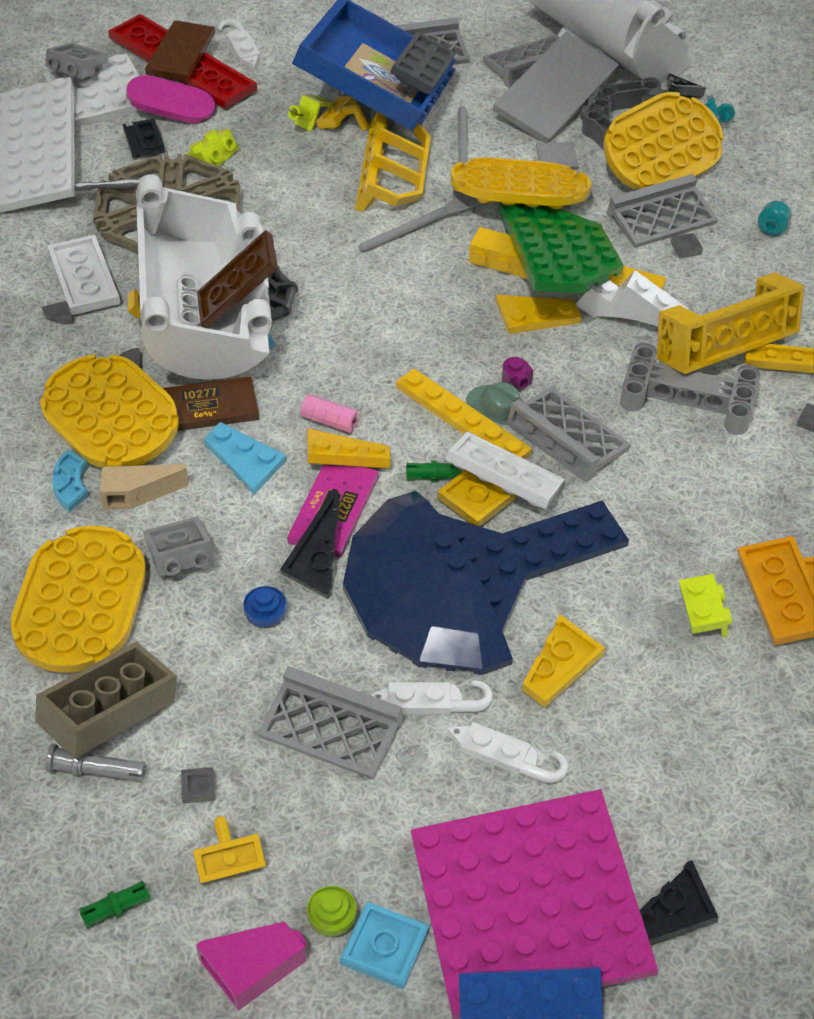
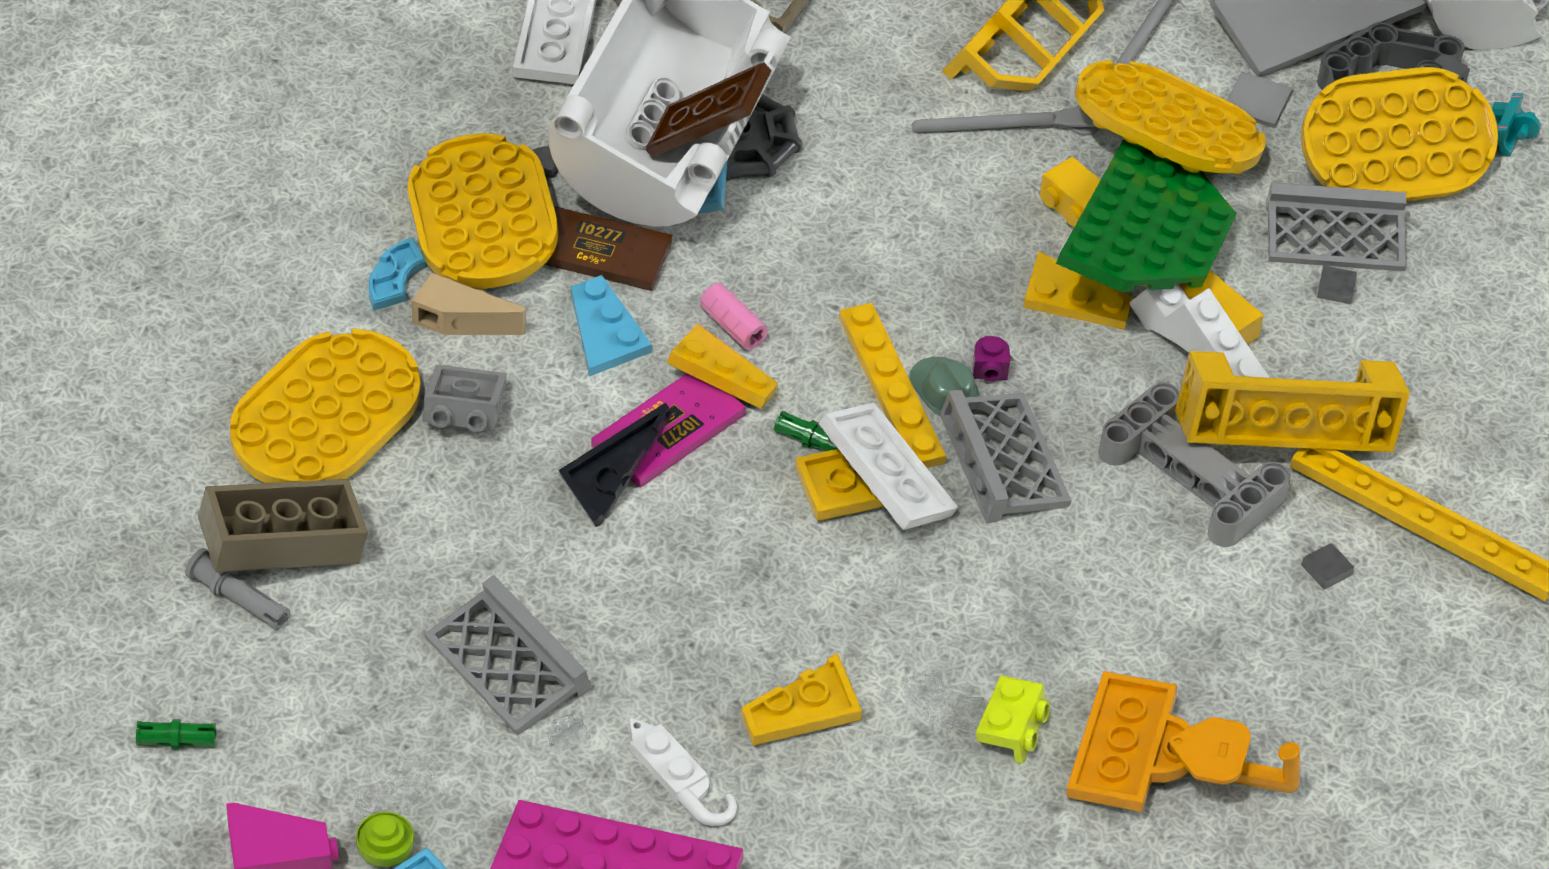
camera: 25 degrees right, 0 degrees up
flat silver tile [42,301,73,325] -> none
flat silver tile [181,767,215,803] -> none
yellow plate [193,816,266,884] -> none
blue plate [243,586,287,627] -> none
dark blue plate [343,491,629,675] -> none
white plate [370,680,493,714] -> none
black wing [666,73,706,98] -> none
teal head [758,201,792,236] -> none

